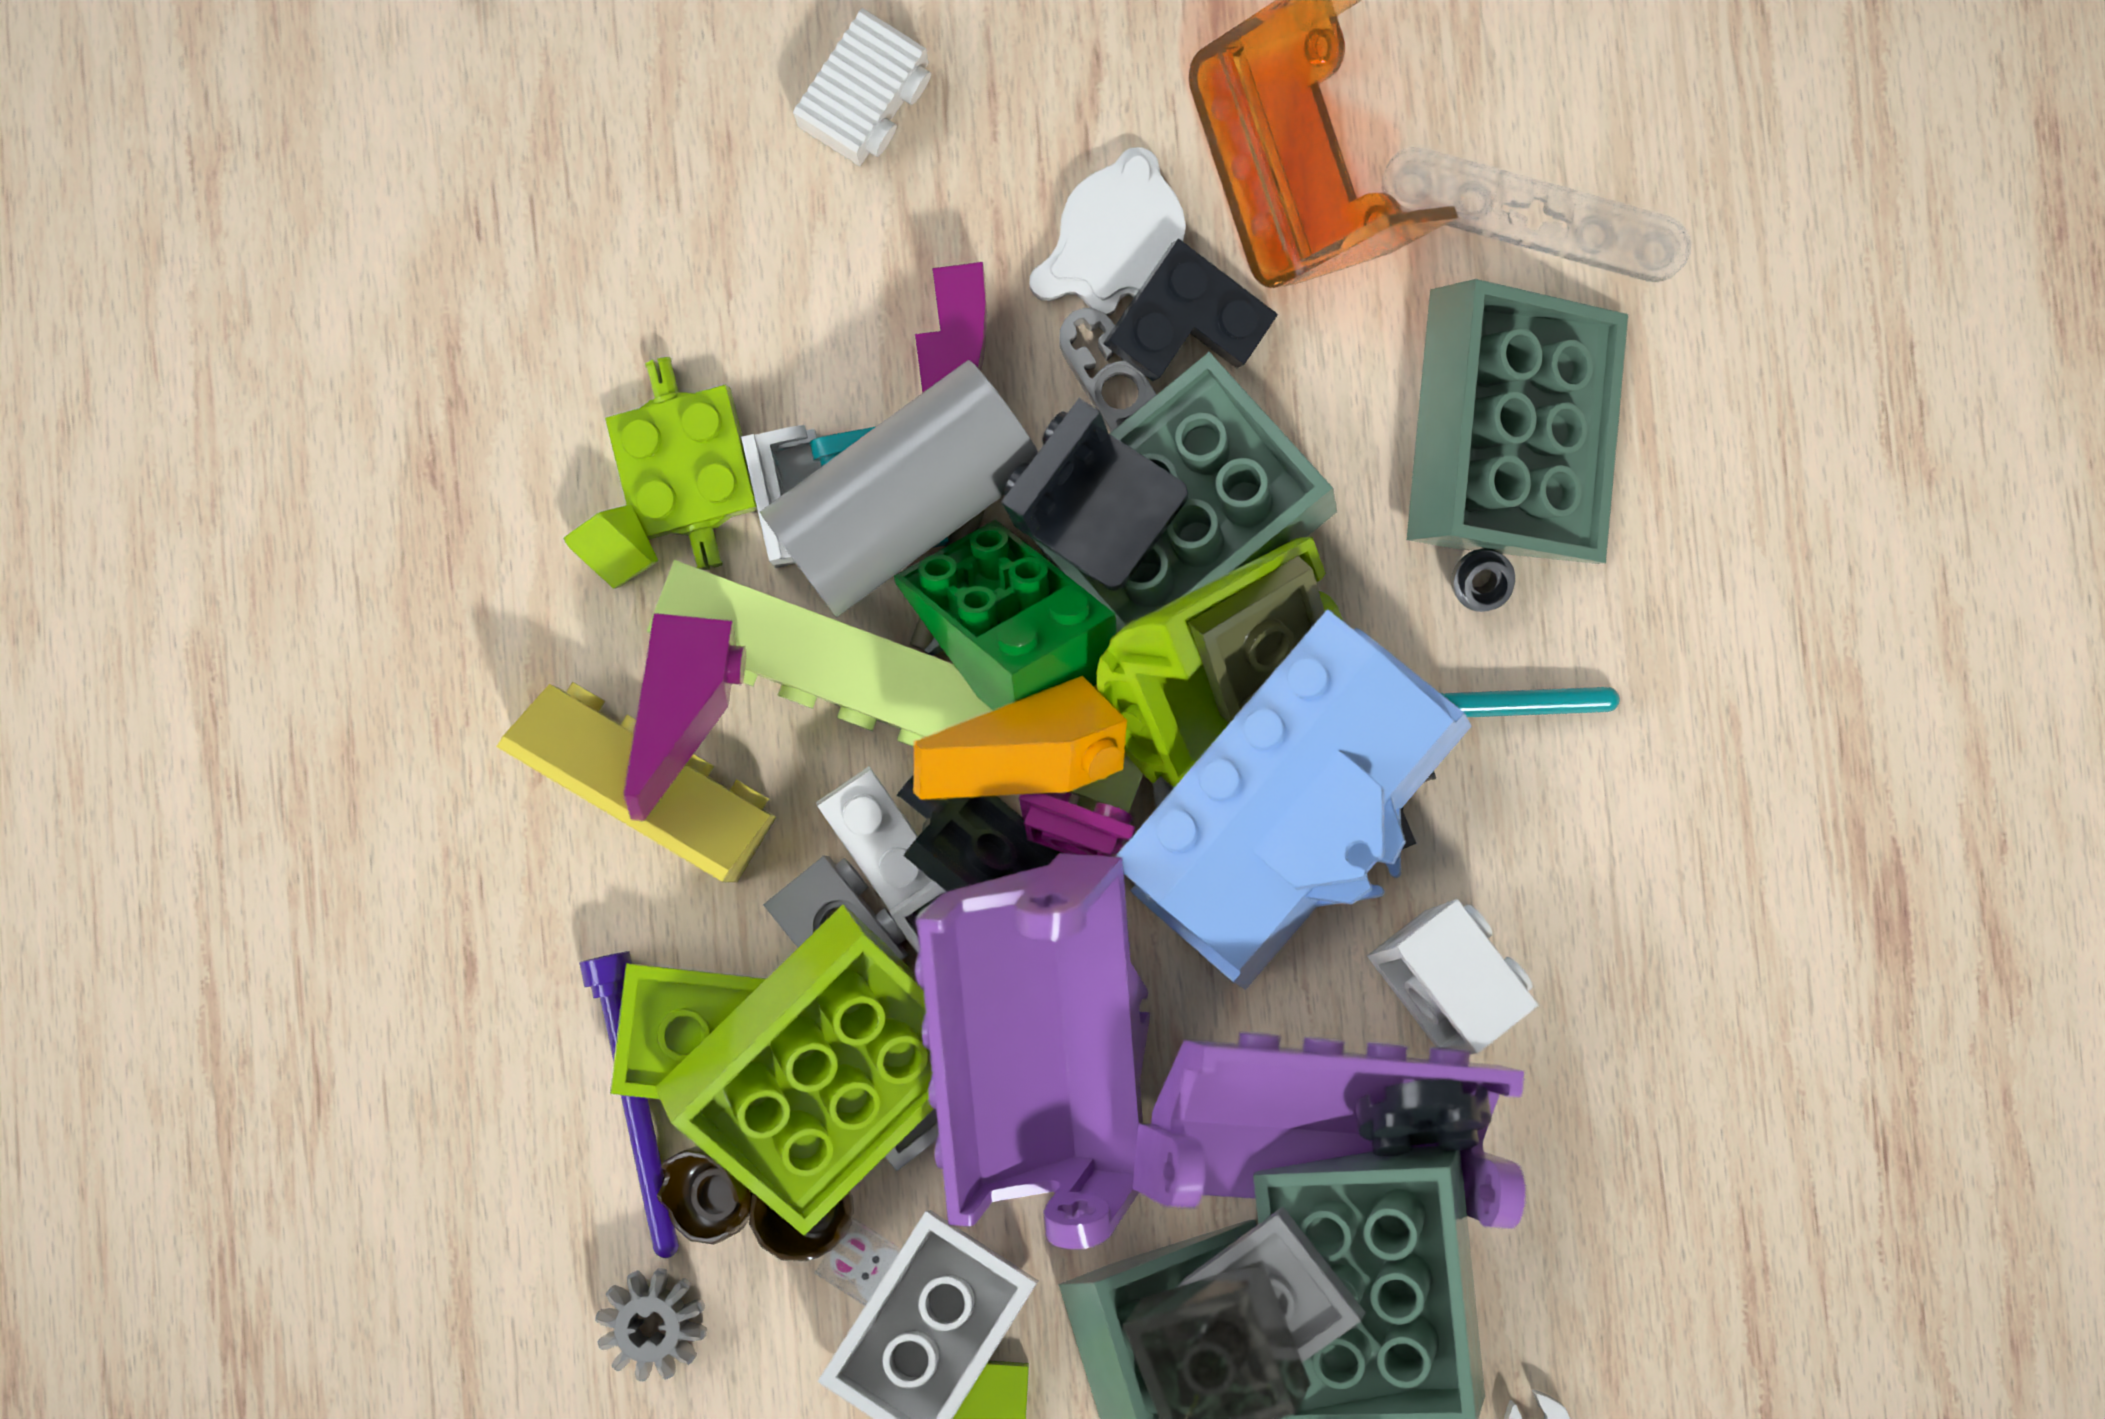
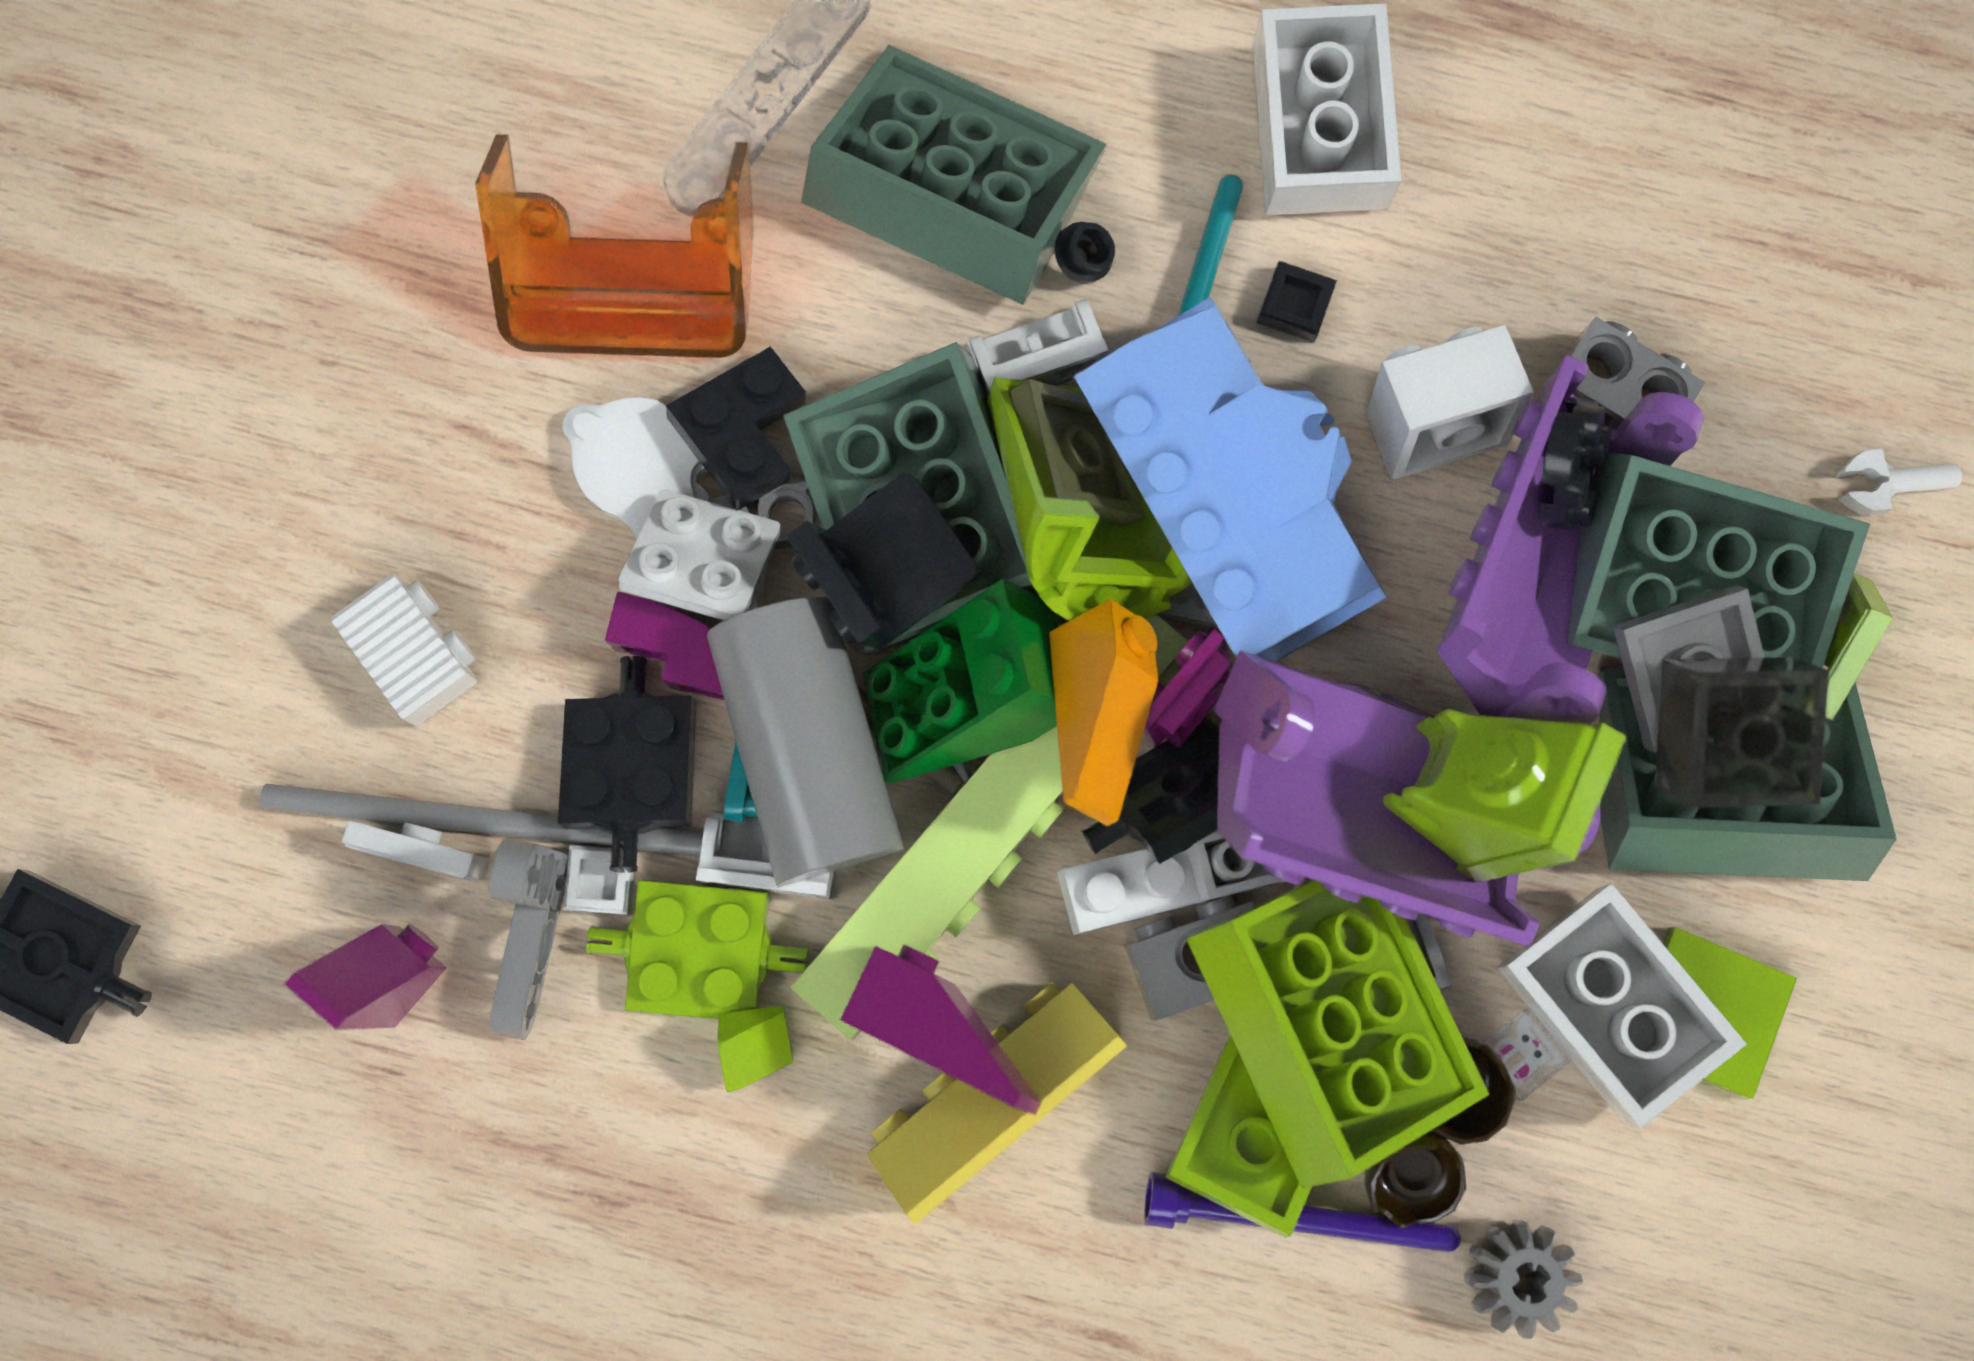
camera: 75 degrees left, 5 degrees down
none -> light grey piece [260,784,703,857]
none -> magenta slope [284,924,447,1030]
none -> white plate [342,820,489,882]
none -> light grey beam [489,838,568,1040]
none -> black plate [558,656,696,873]
none -> white tile [563,845,635,915]
none -> white bracket [619,490,780,620]
none -> white hinge [967,299,1108,397]
none -> white brick [1253,3,1402,215]
none -> black tile [1256,261,1337,343]
none -> lime piece [1383,709,1626,882]
none -> light grey brick [1567,317,1705,430]

